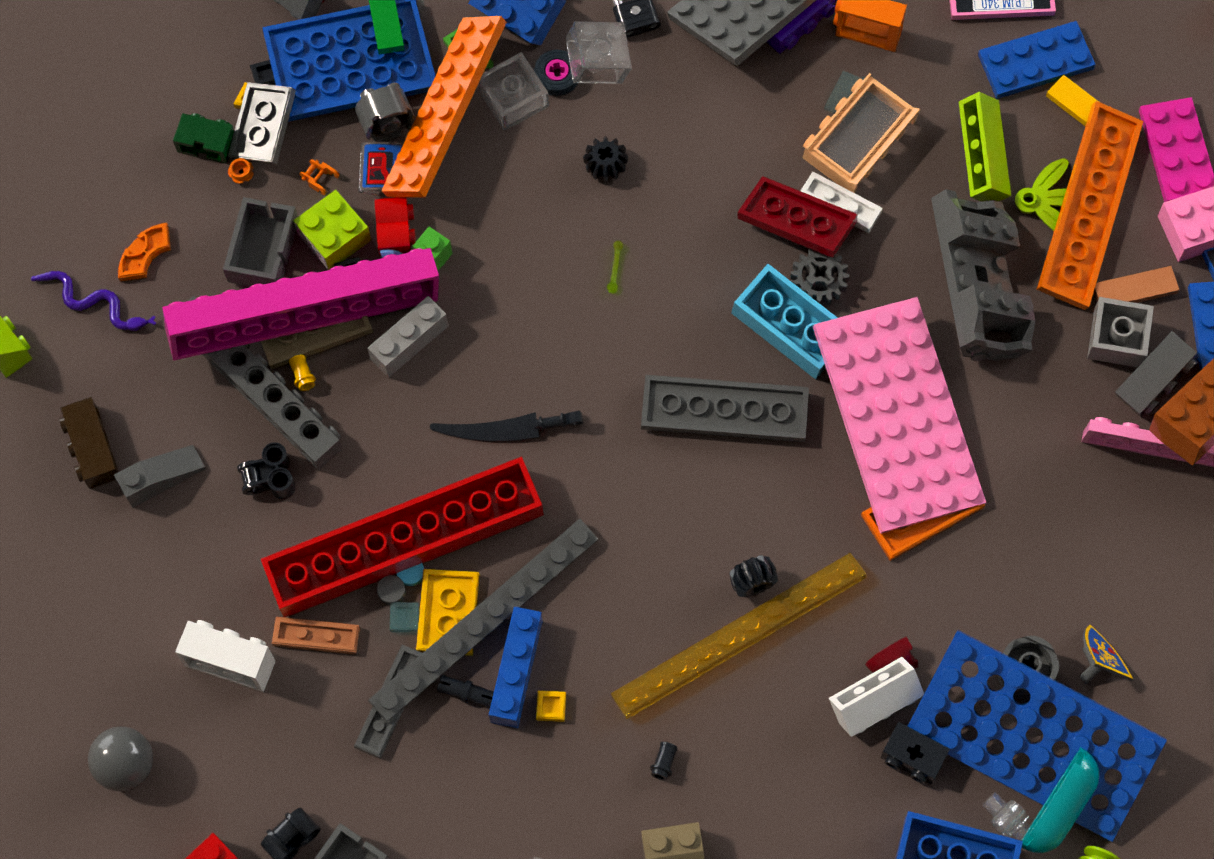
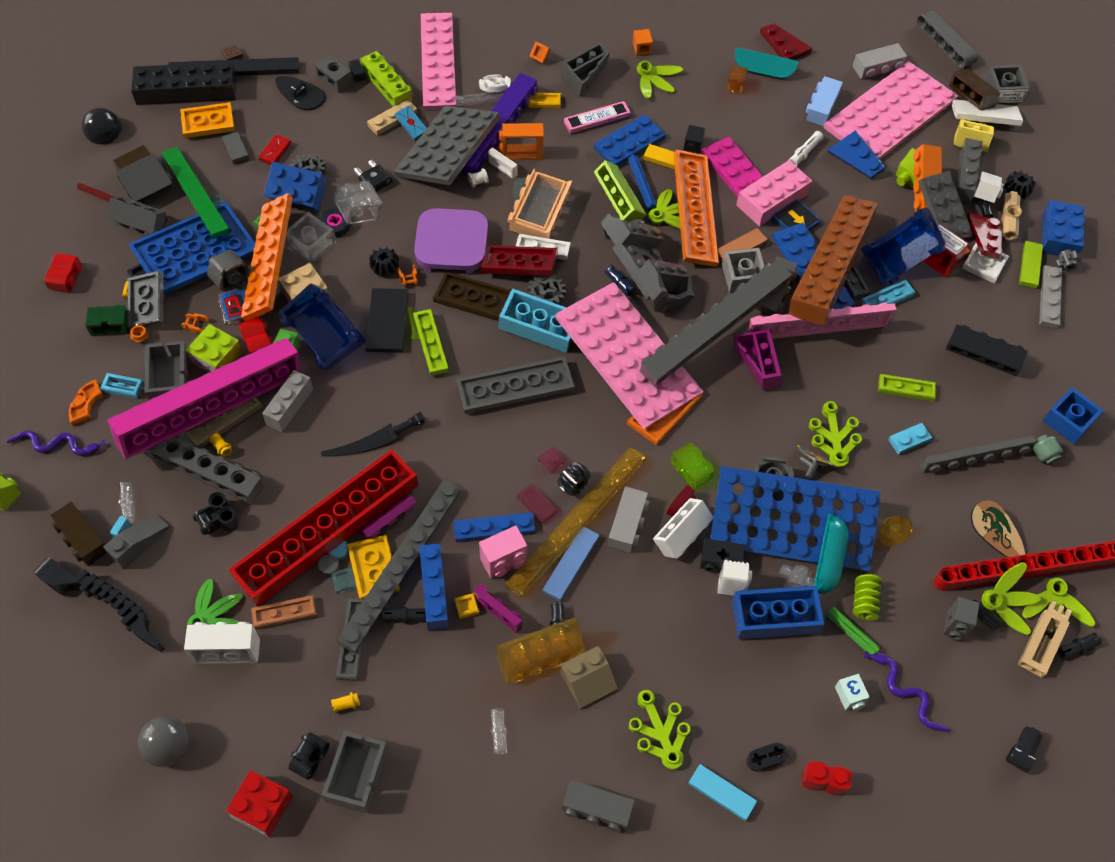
camera: 25 degrees left, 10 degrees down
none -> black piece [33,556,165,652]
none -> red brick [44,253,82,292]
none -> medium azure tile [100,373,145,399]
none -> medium azure tile [110,516,132,538]
none -> clear pin [118,482,135,523]
none -> bright green plant [187,579,243,625]
none -> tan brick [278,263,330,316]
none -> clear blue windscreen [278,283,366,370]
none -> yellow pin [331,692,360,713]
none -> magenta plate [359,495,416,538]
none -> black tile [366,288,408,353]
none -> orange piece [398,265,419,287]
none -> lime plate [413,309,449,376]
none -> medium lavender tile [414,208,488,275]
none -> dark brown tile [433,271,511,321]
none -> blue plate [454,512,535,542]
none -> white bush [467,168,489,188]
none -> magenta plate [475,584,522,633]
none -> bright pink brick [479,526,527,579]
none -> white tile [488,147,518,179]
none -> clear yellow slope [496,617,585,683]
none -> clear pink tile [517,483,557,525]
none -> clear pink plate [538,446,566,474]
none -> medium blue tile [542,526,599,602]
none -> dark blue pin [604,265,636,297]
none -> light grey brick [608,486,650,553]
none -> blue axle [628,155,656,210]
none -> dark grey brick [640,260,792,387]
none -> clear neon green brick [671,442,715,490]
none -> black brick [683,125,705,154]
none -> white brick [718,559,752,595]
none -> magenta wedge [733,329,781,390]
none -> lime plant [809,401,862,468]
none -> clear yellow piece [880,515,912,546]

